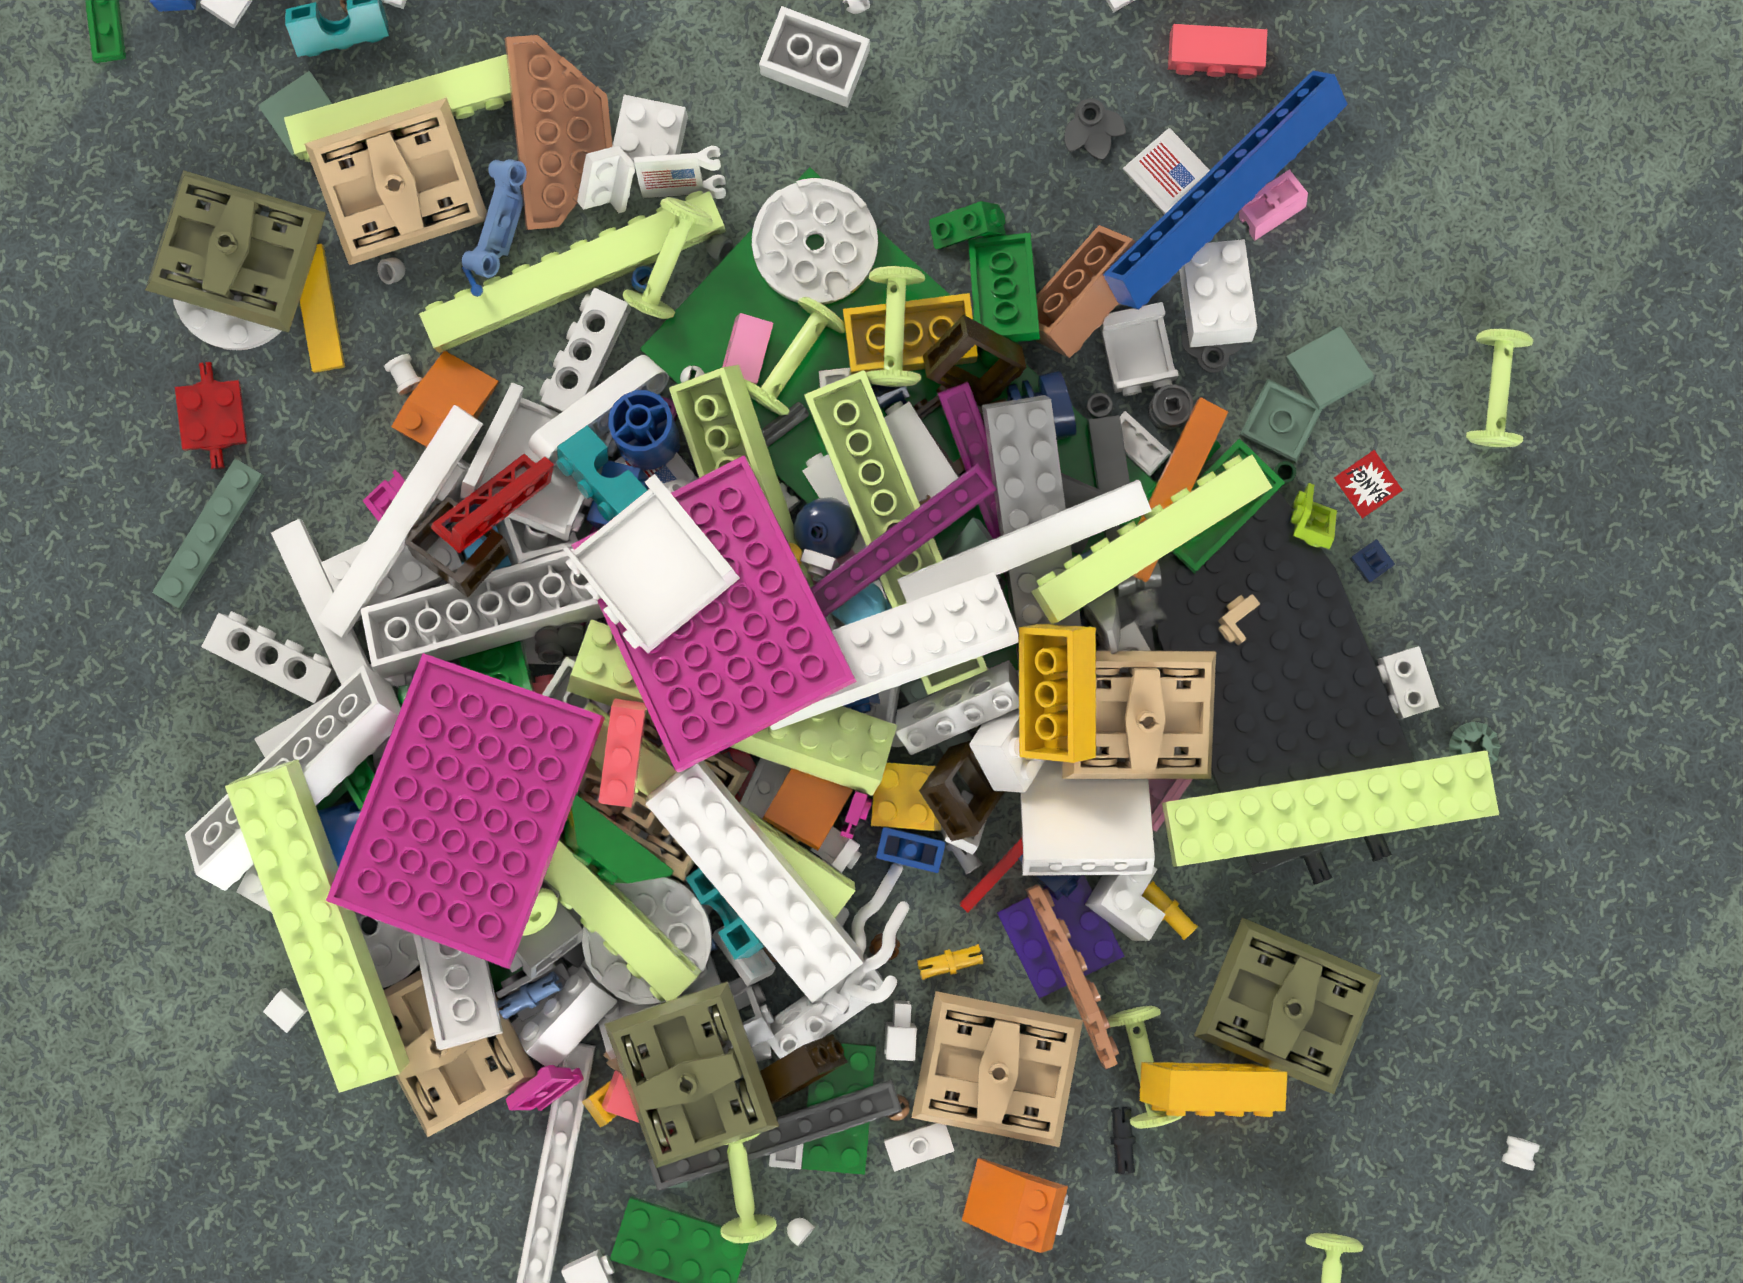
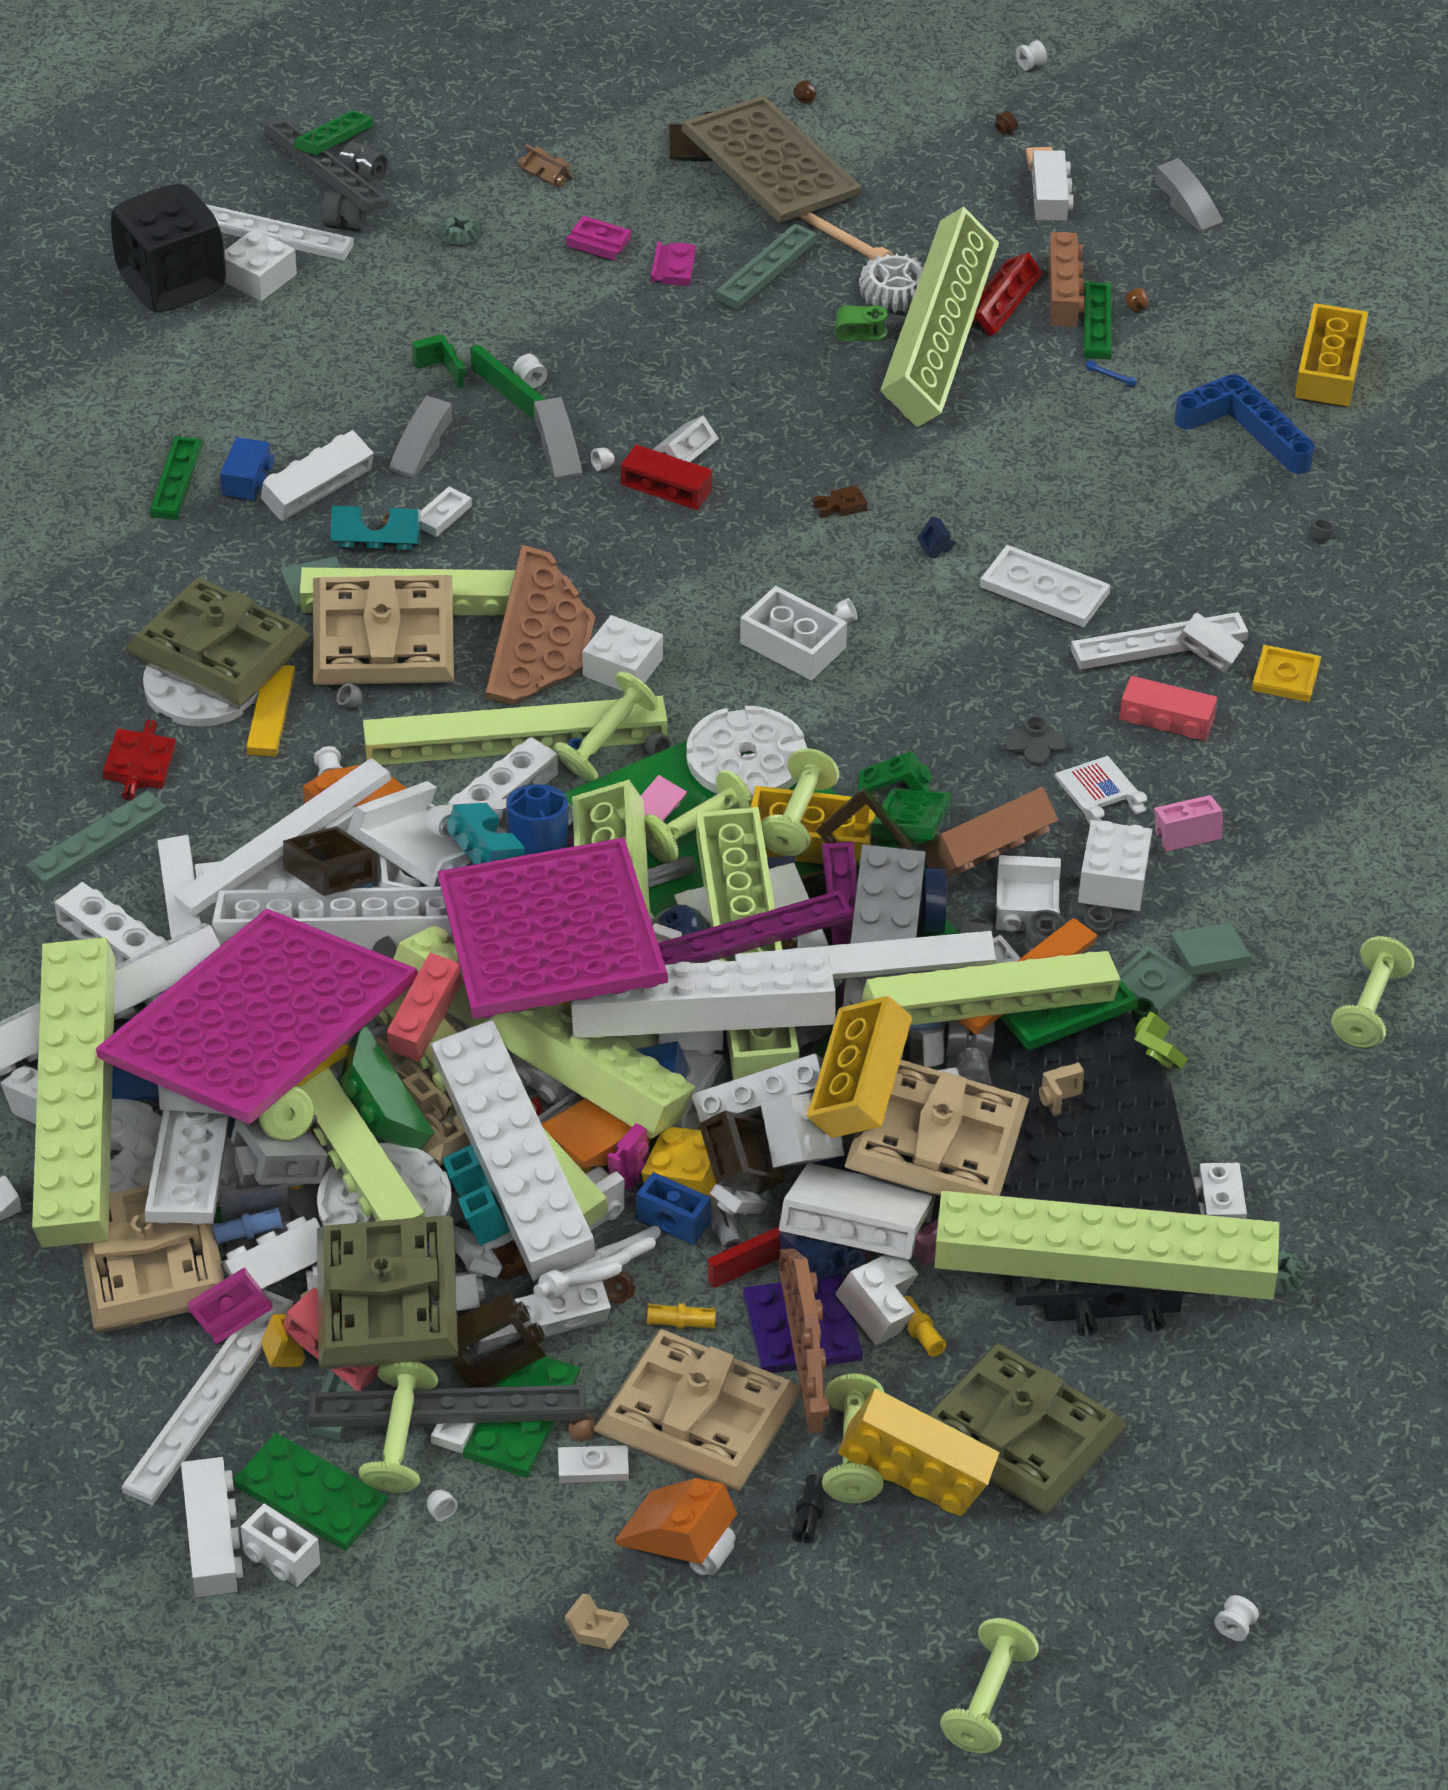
camera: 15 degrees right, 40 degrees down
red fence [431,454,554,553] -> none
medium blue plate [462,159,527,278] -> none
blue hinge [462,267,483,297] -> none
white panel [563,474,740,653] -> none
white bracket [577,145,635,213] -> none
white flag [634,146,726,199] -> none
white piece [884,1000,917,1061] -> none
blue brick [1103,71,1348,310] -> none
sticker [1334,450,1403,519] -> none
dark blue tile [1349,539,1395,583] -> none

